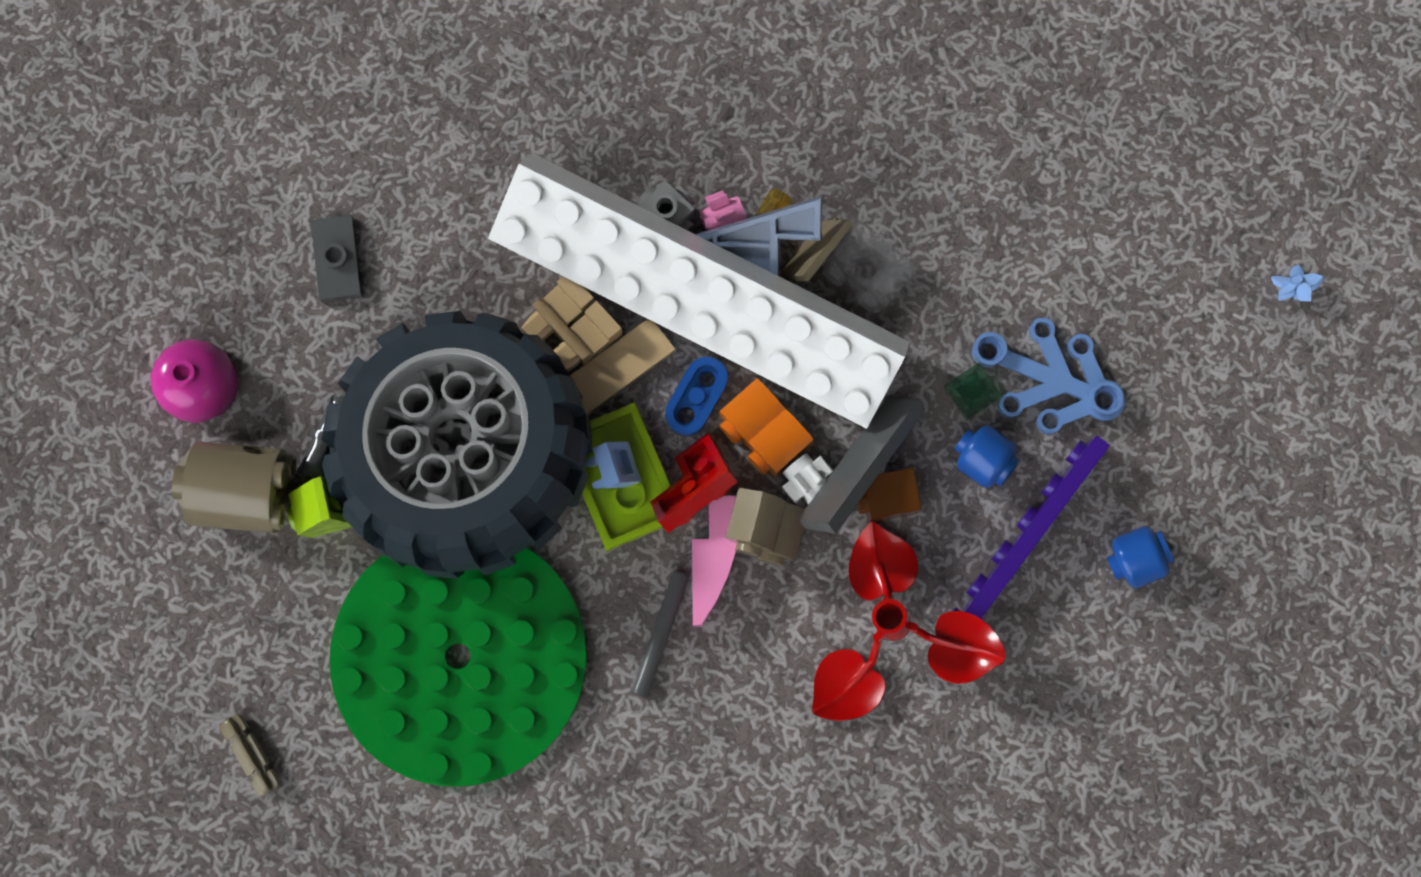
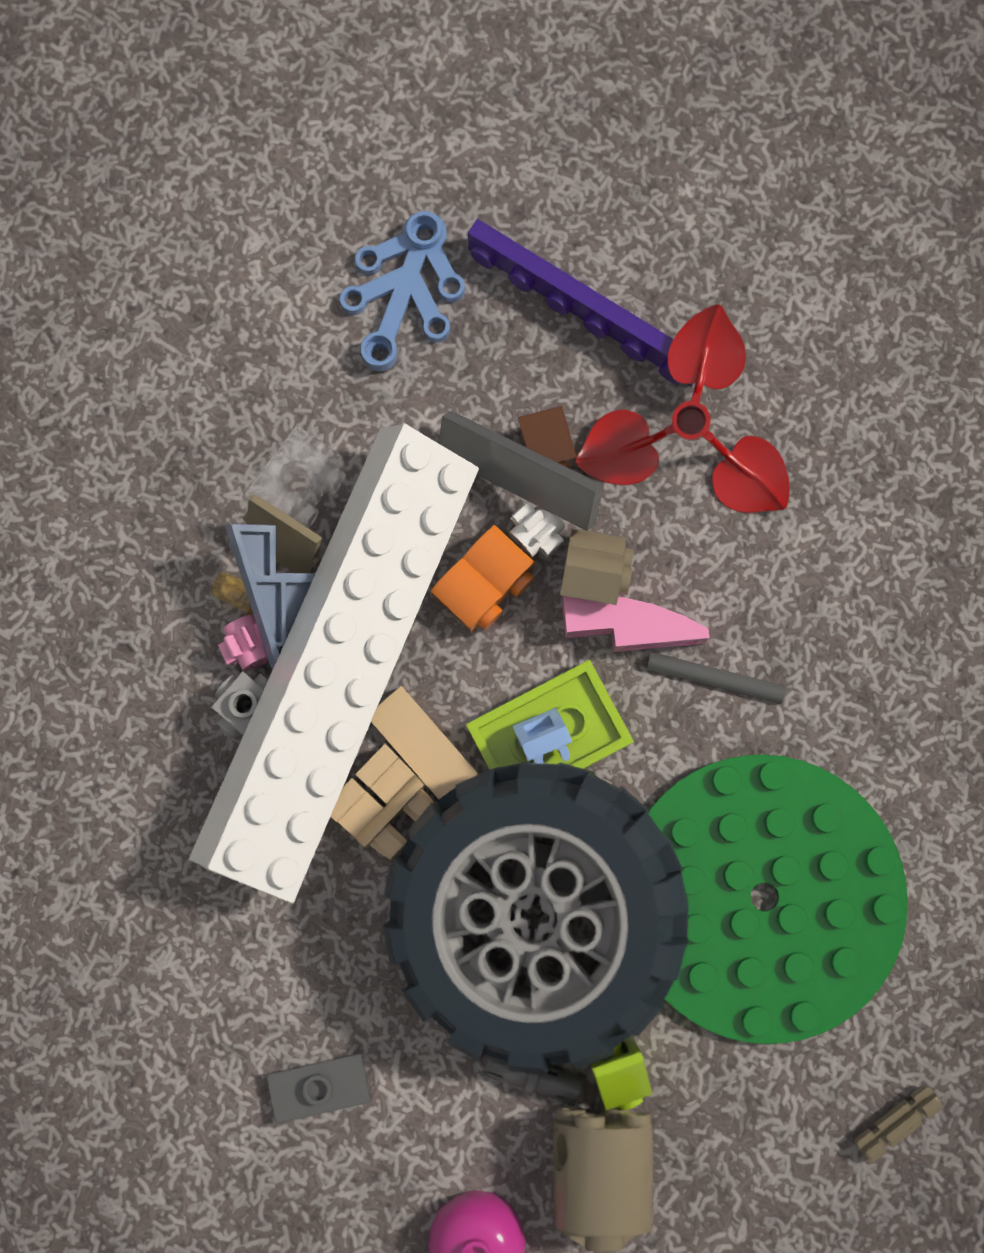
camera: 90 degrees left, 0 degrees up
red plate [650,433,737,534] -> none
blue plate [665,357,728,437] -> none
clear green tile [943,363,1003,421] -> none
blue head [954,426,1020,488] -> none
blue head [1107,526,1175,588] -> none
light blue plant [1271,264,1323,301] -> none

